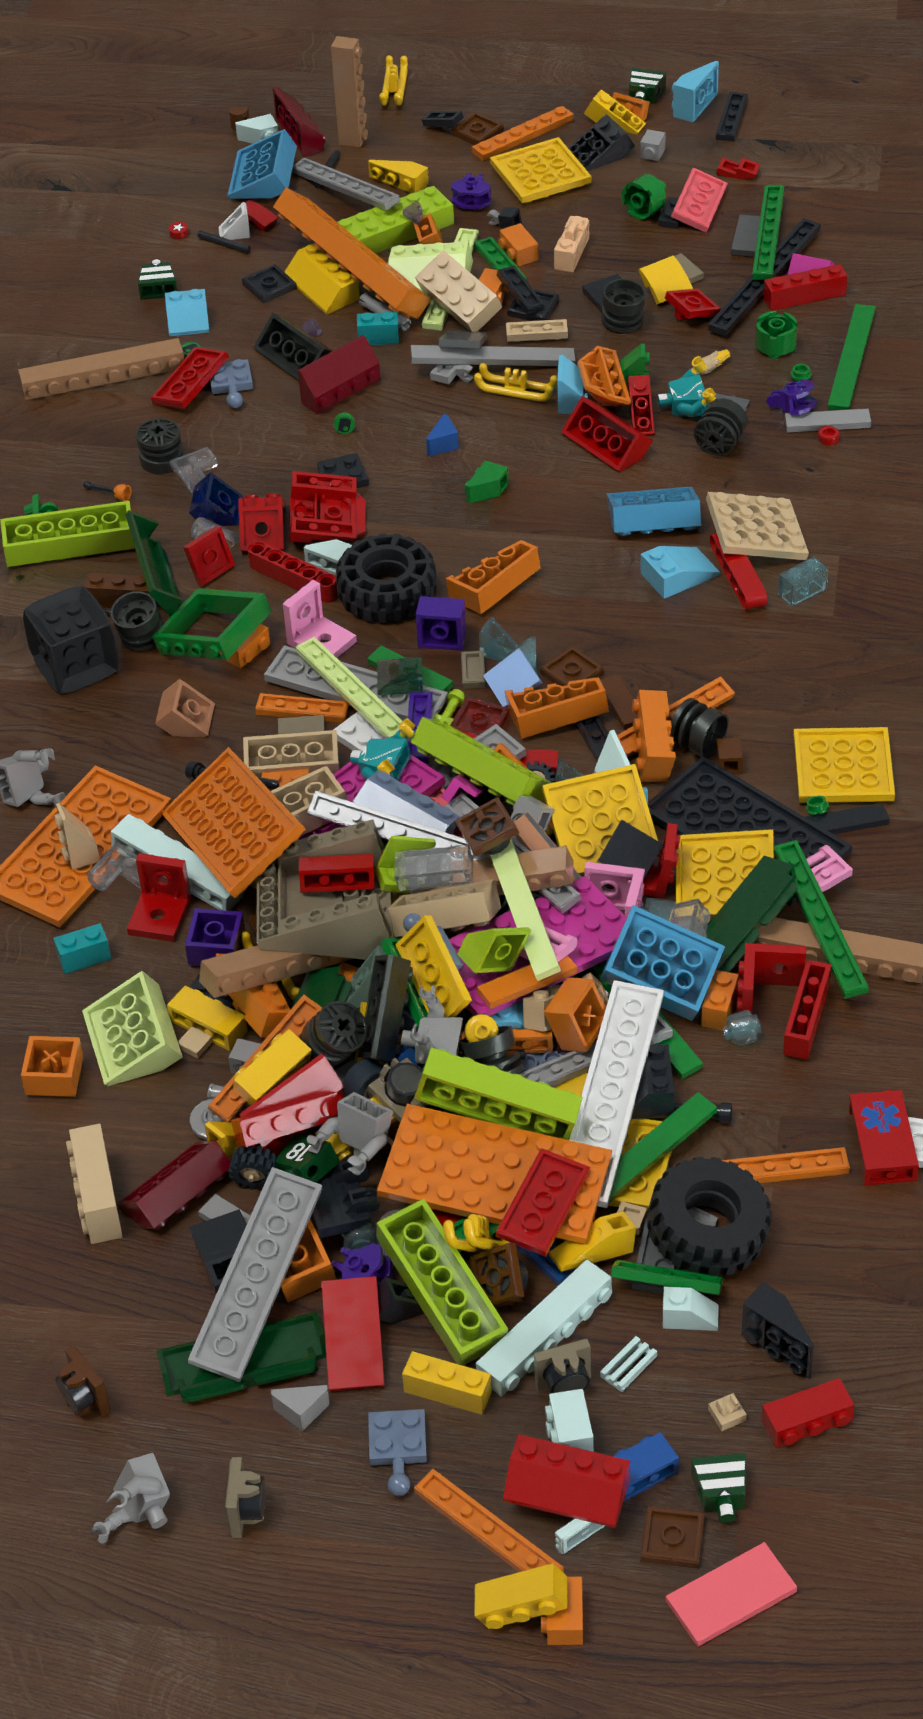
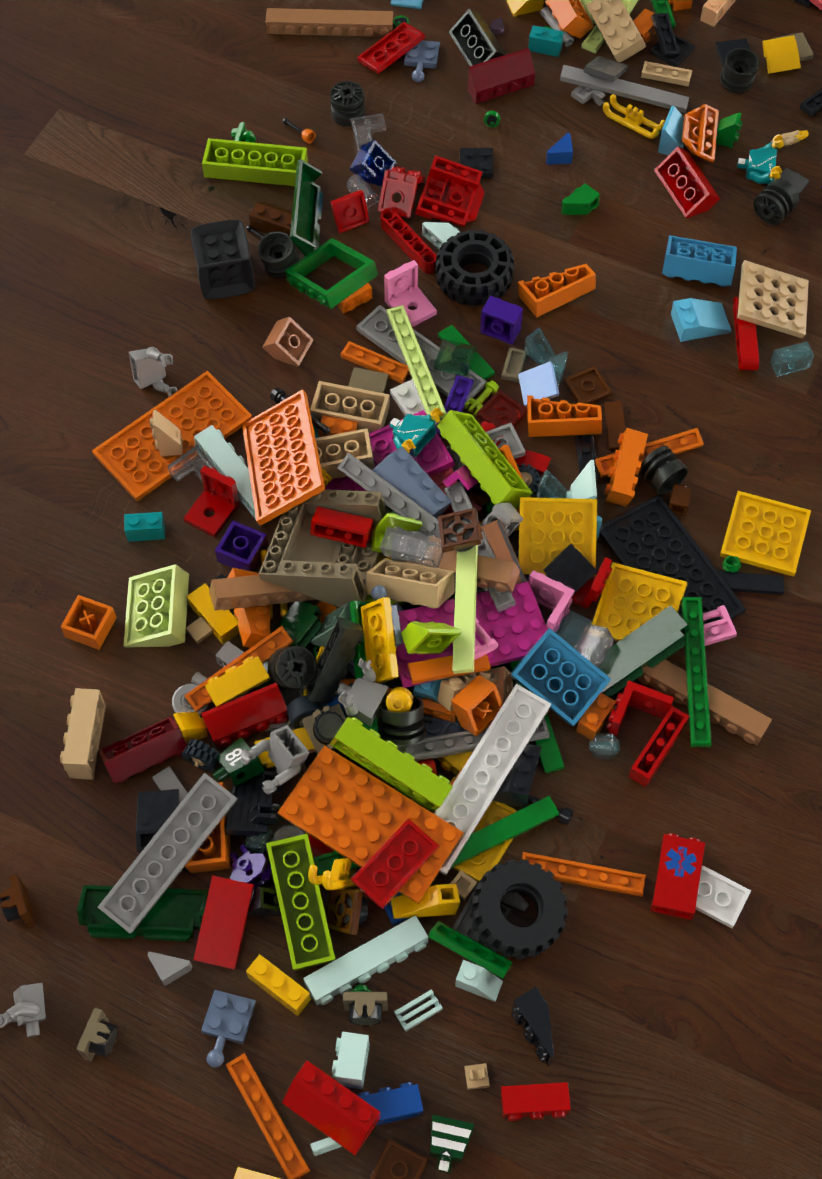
camera: 15 degrees right, 15 degrees up
brick [231,1091,339,1147] -> none
red slope [627,375,655,435] -> none
red hinge [664,288,721,320] -> none

